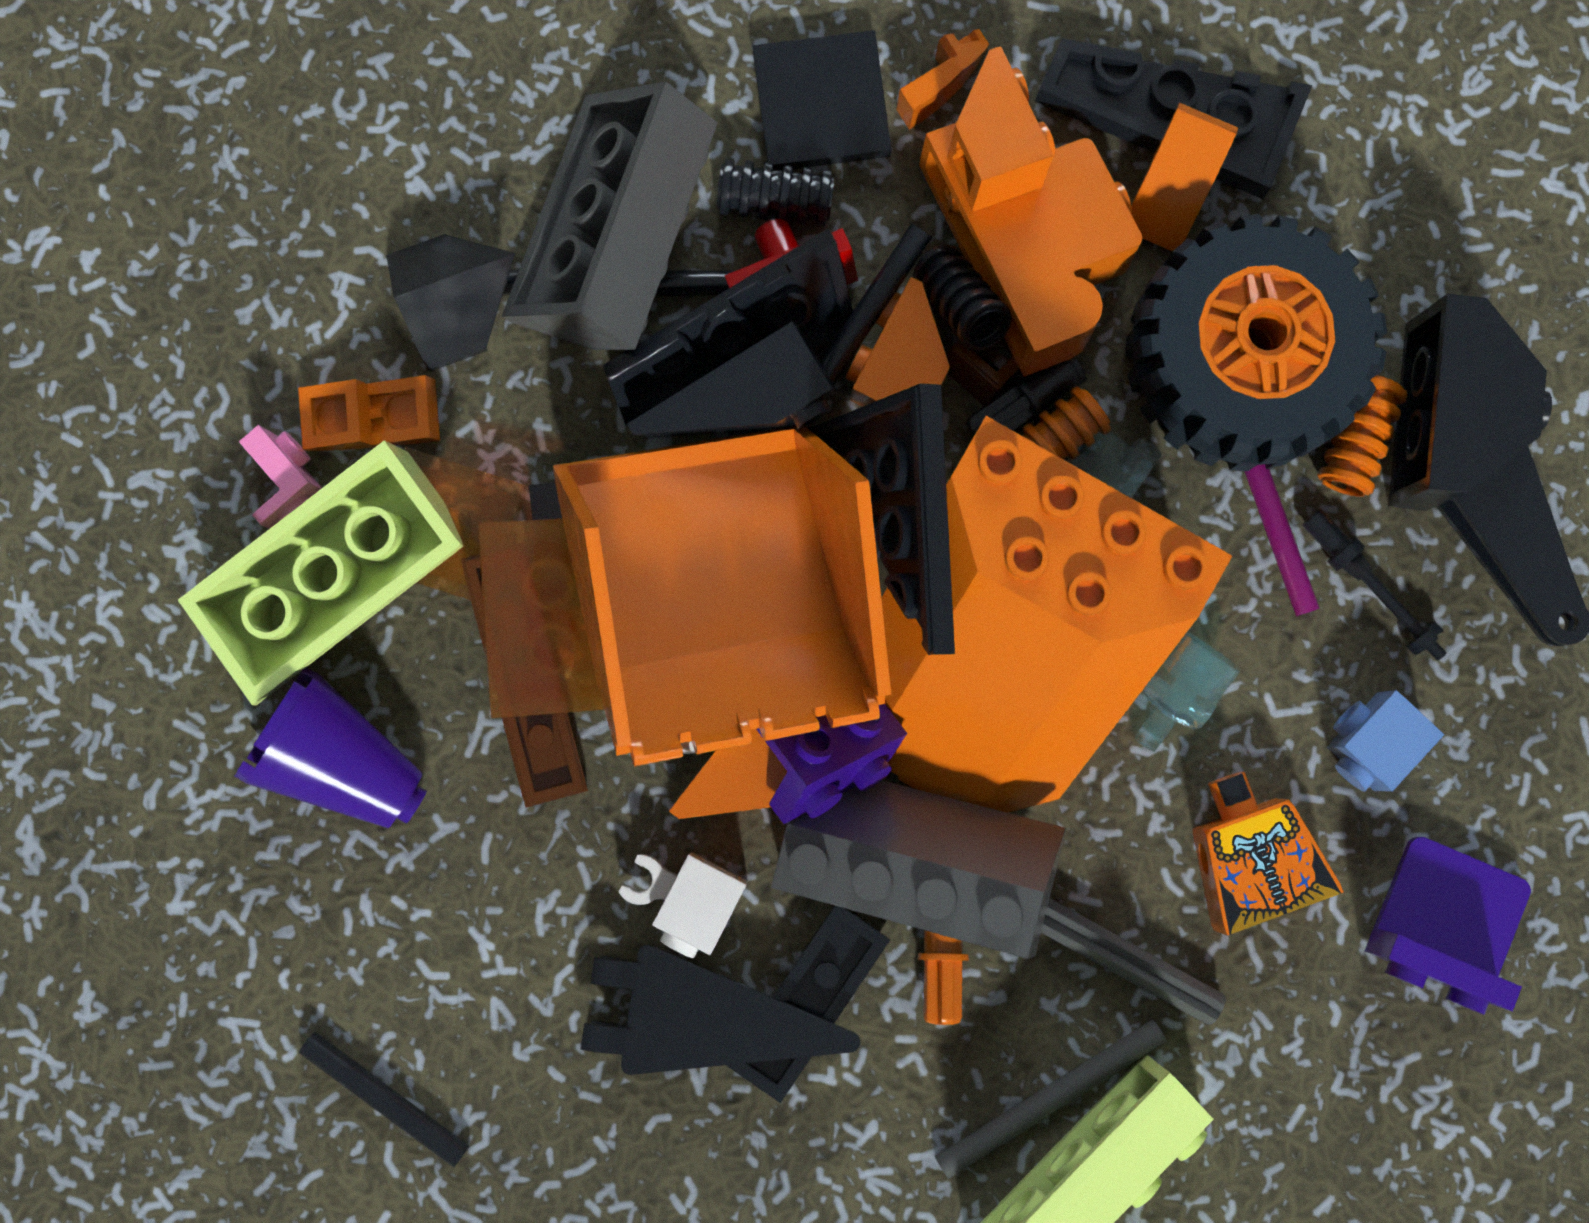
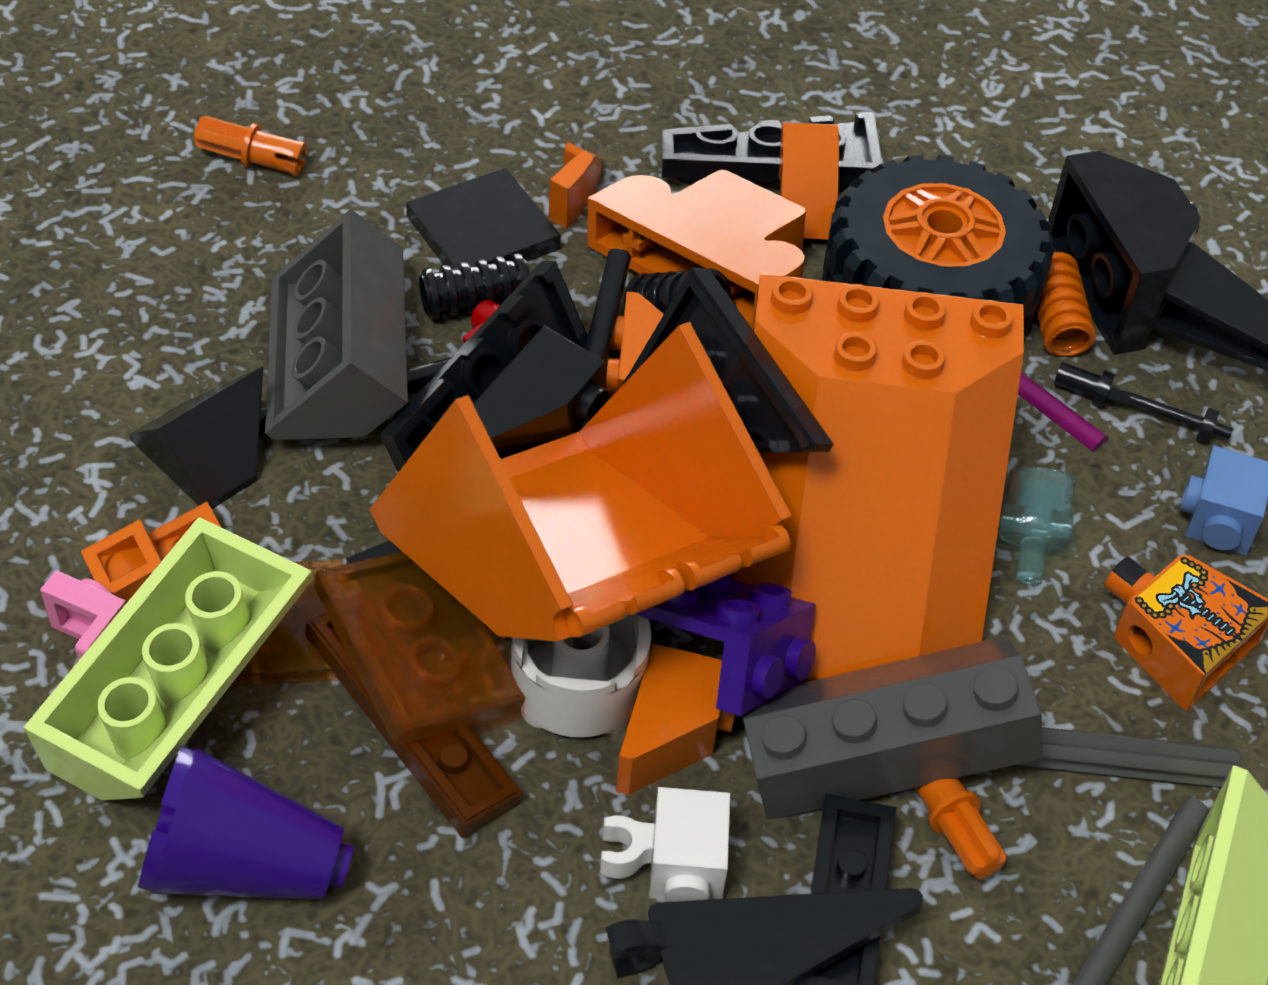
camera: 25 degrees left, 35 degrees down
orange slope [947,46,1055,212] -> none

